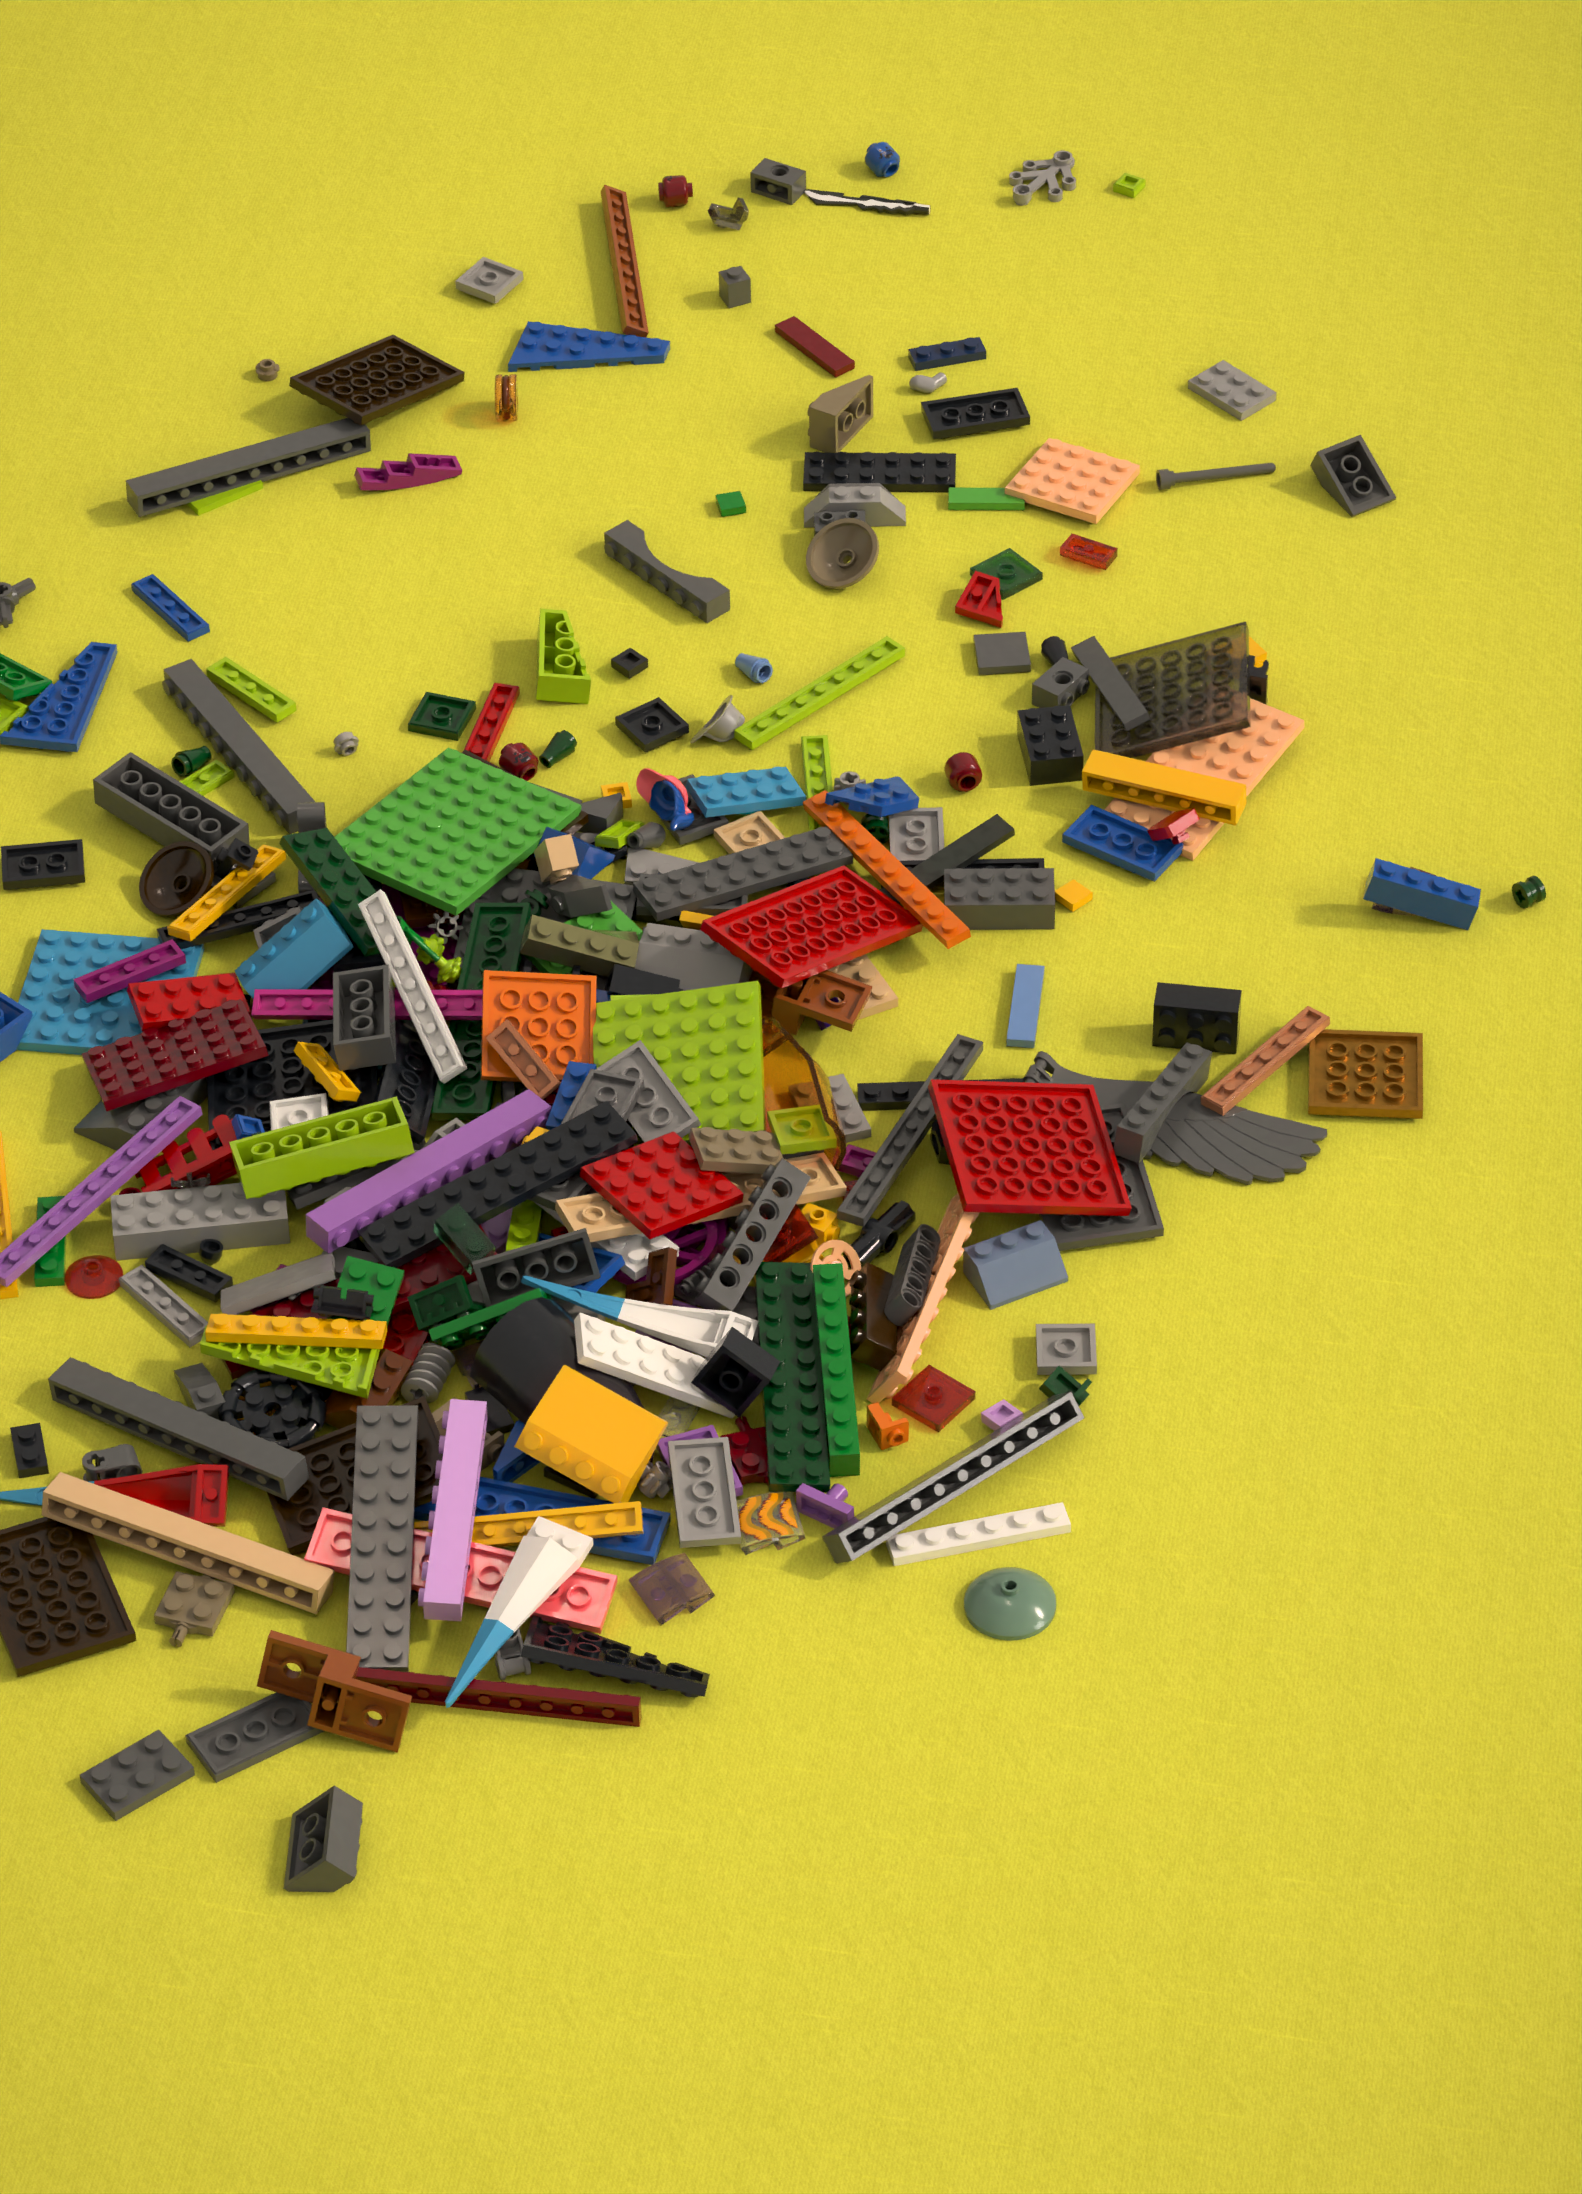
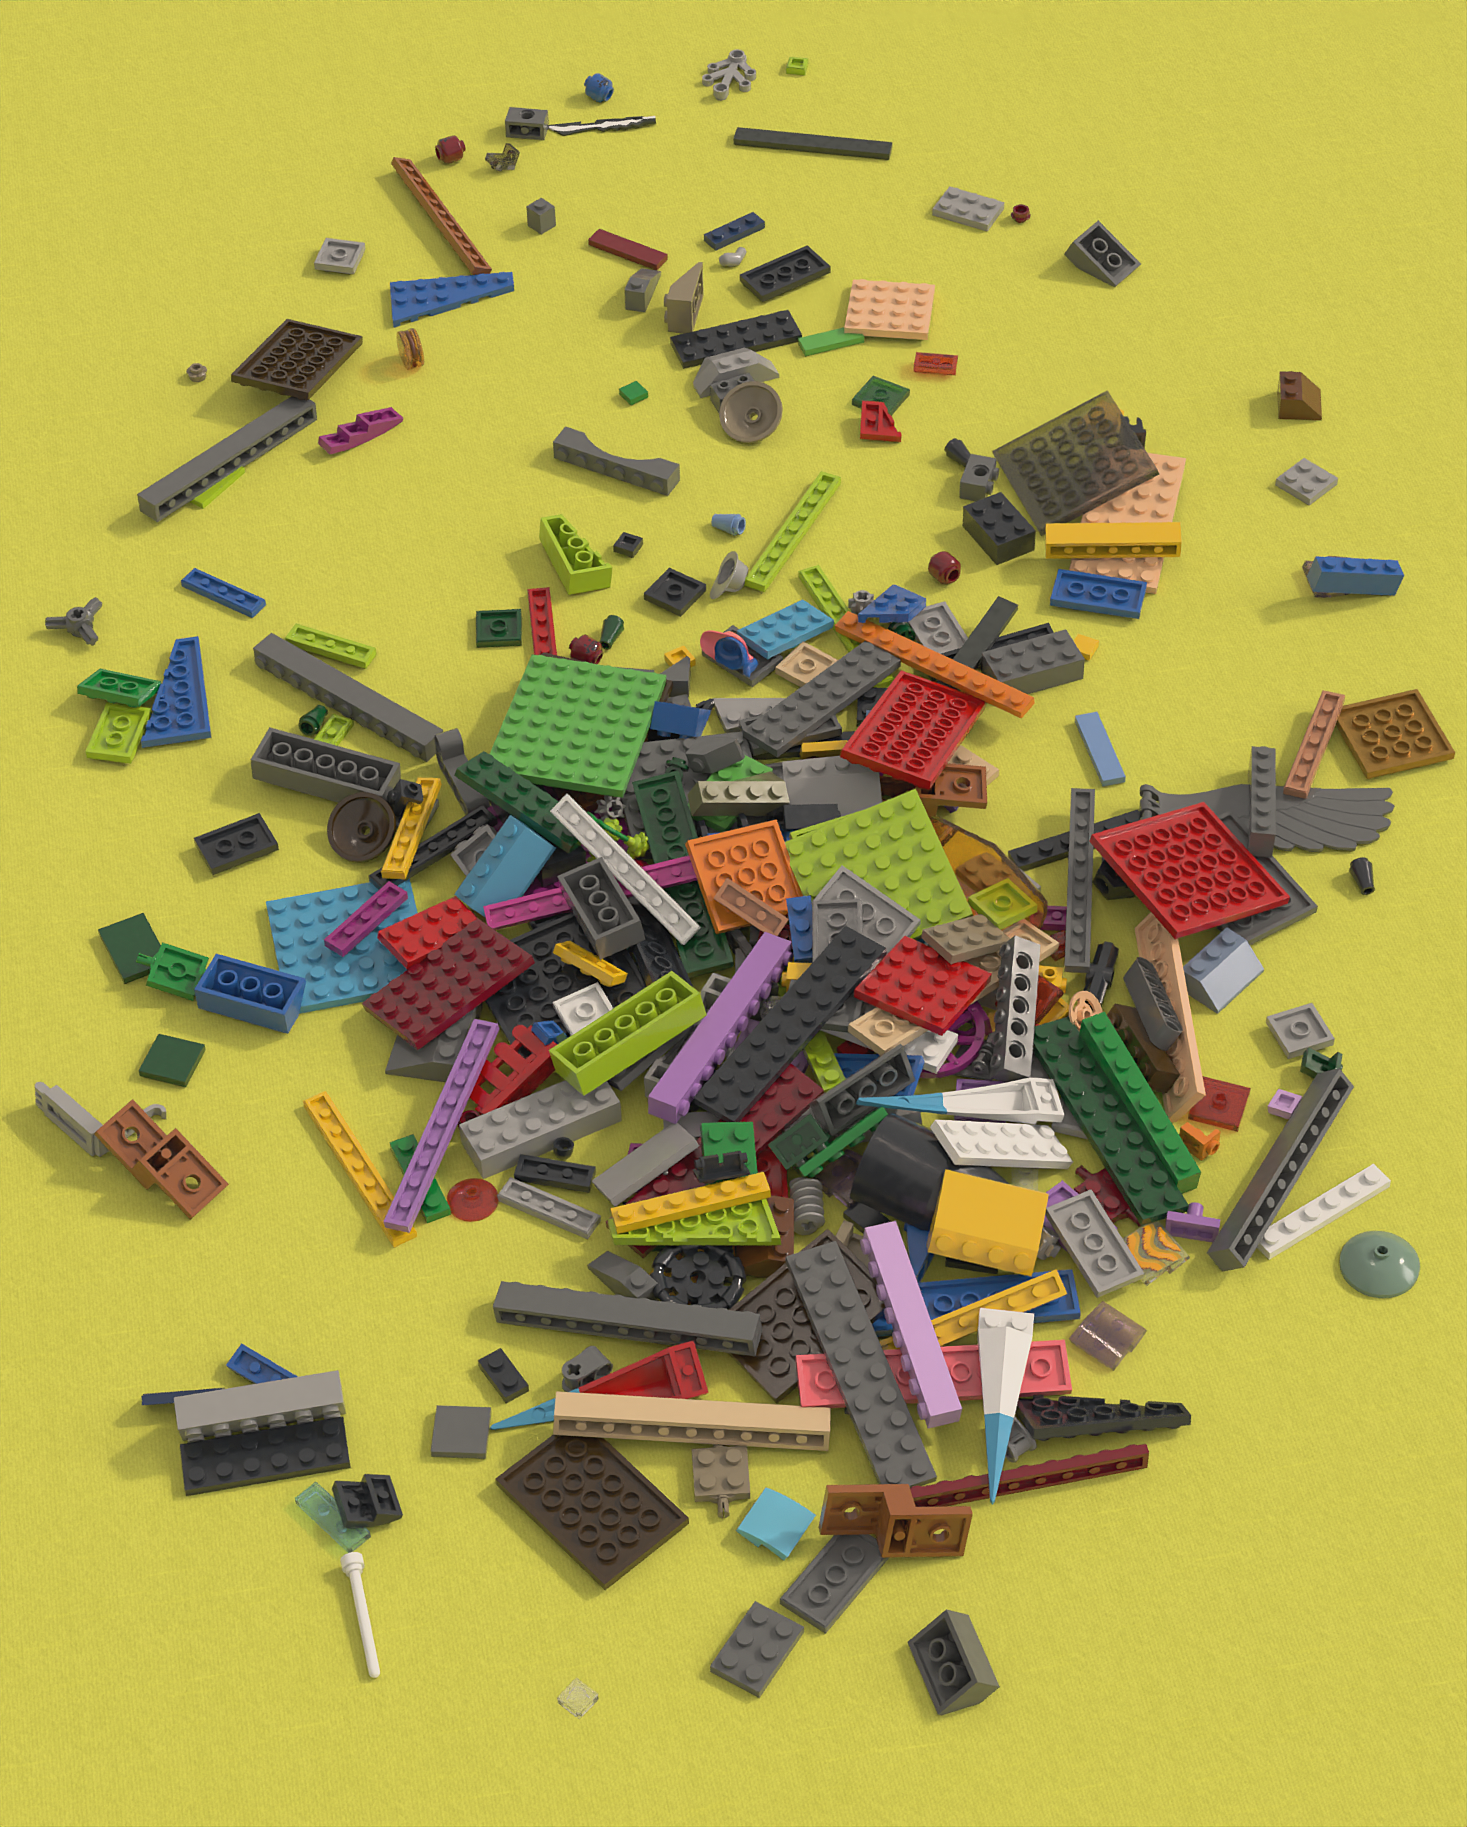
camera: 20 degrees left, 5 degrees up
clear smoke piece [170,1172,211,1188] -> none
light grey plate [333,732,359,756] -> none
clear green brick [433,1203,496,1275] -> none
tan brick [534,834,579,885] -> none
lime tile [595,820,644,849] -> none
reddish brown plate [625,1247,677,1306] -> none
dark grey cone [627,822,666,849] -> none
black brick [691,1327,781,1417] -> none
dark grey tile [973,632,1031,675] -> none
dark grey tile [1071,636,1150,731] -> none
red piece [1147,808,1200,844] -> none
black brick [1152,982,1242,1054] -> none
dark grey piece [1156,463,1276,490] -> none
dark green wheel [1512,875,1546,909] -> none
none -> dark grey slope [625,268,661,312]
none -> pearl dark grey tile [733,127,892,160]
none -> medium azure slope [736,1488,816,1560]
none -> dark red plate [1011,204,1031,223]
none -> light grey plate [1275,458,1338,505]
none -> reddish brown slope [1277,371,1322,420]
none -> black cone [1349,857,1375,895]

